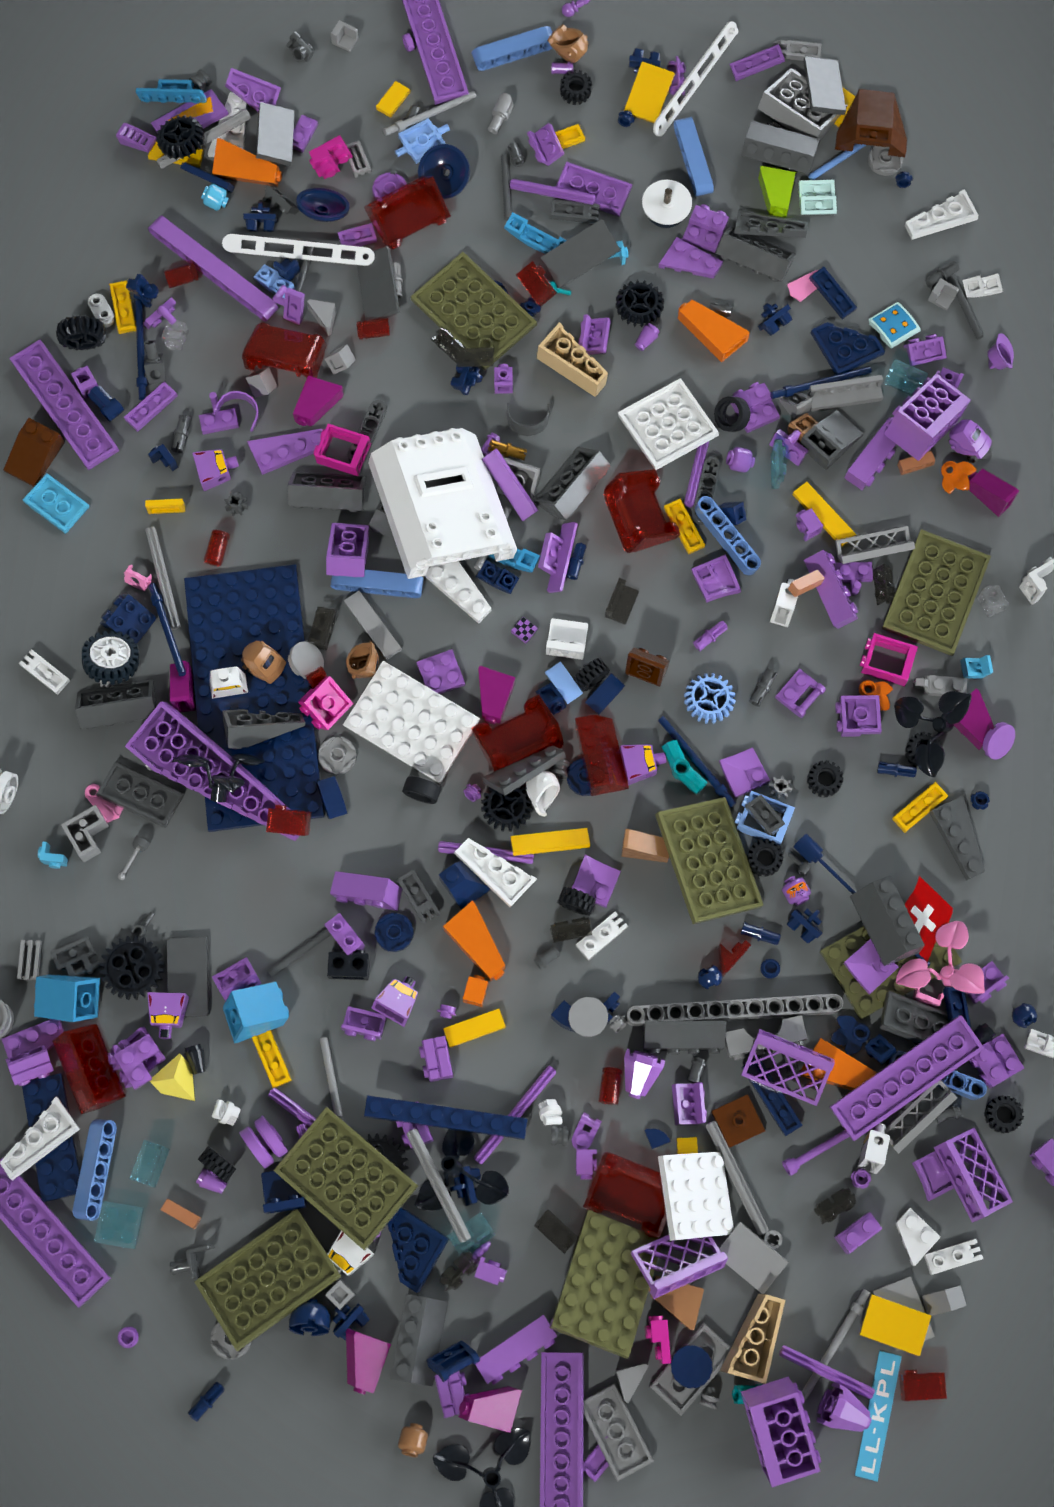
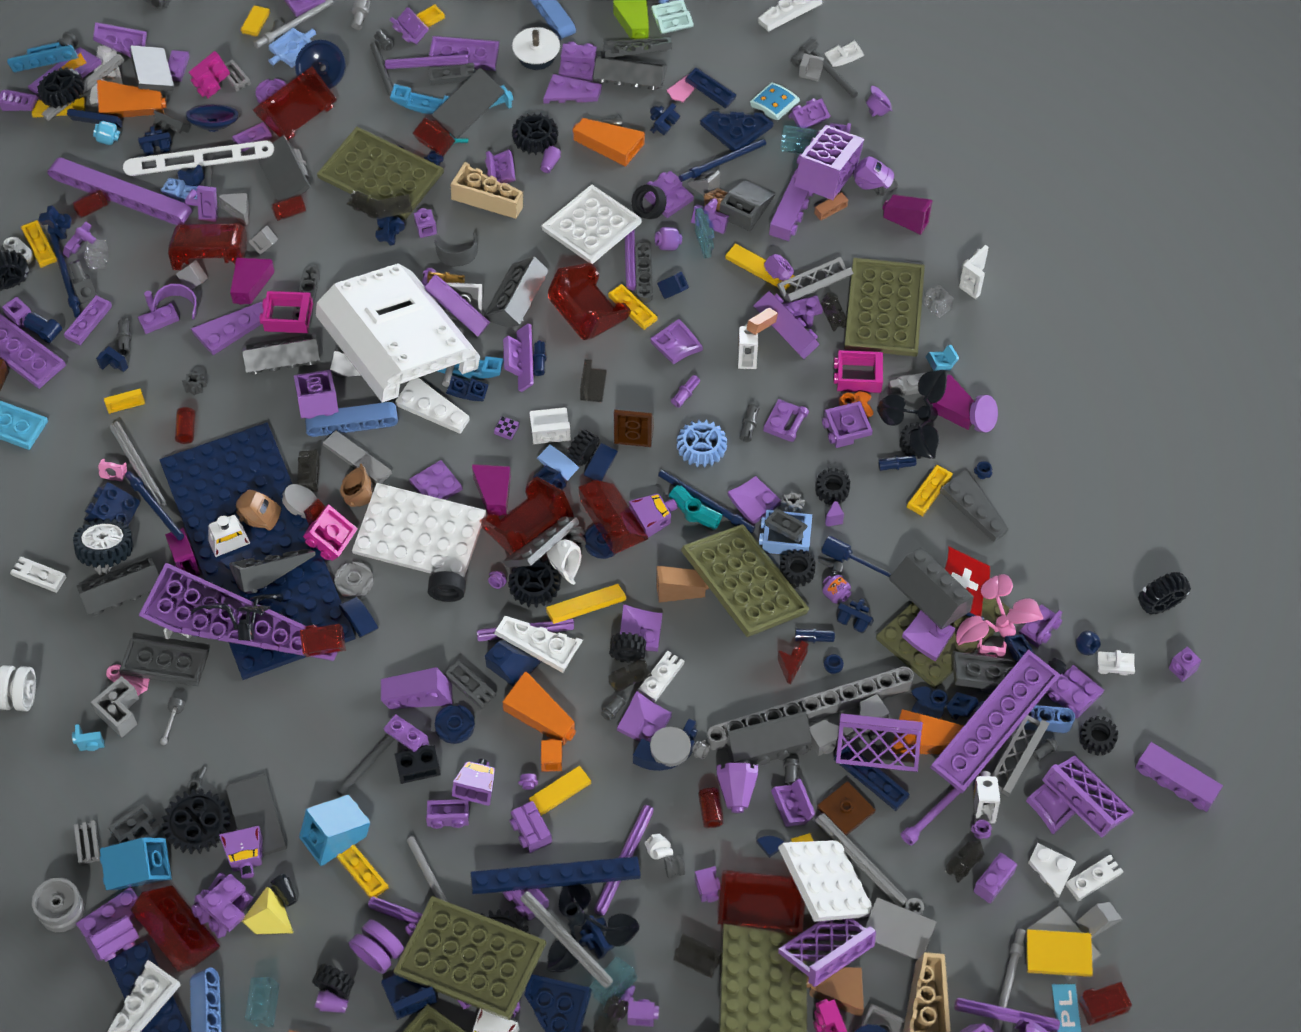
camera: 15 degrees left, 15 degrees down
medium lavender torso [193,449,239,491] -> none
medium lavender bracket [212,957,261,1001] -> none
white piece [212,1099,240,1126] -> none
medium lavender plate [571,1113,602,1150] -> none
medium blue beam [695,496,761,575] -> none
dark blue piece [697,965,723,989] -> none
medium lavender brick [796,508,823,542] -> none
light grey fence [807,375,883,412] -> none
orange plate [941,461,976,494] -> none
none -> medium lavender plate [617,691,672,742]
none -> medium lavender rock [764,254,794,281]
none -> medium lavender slope [825,501,844,527]

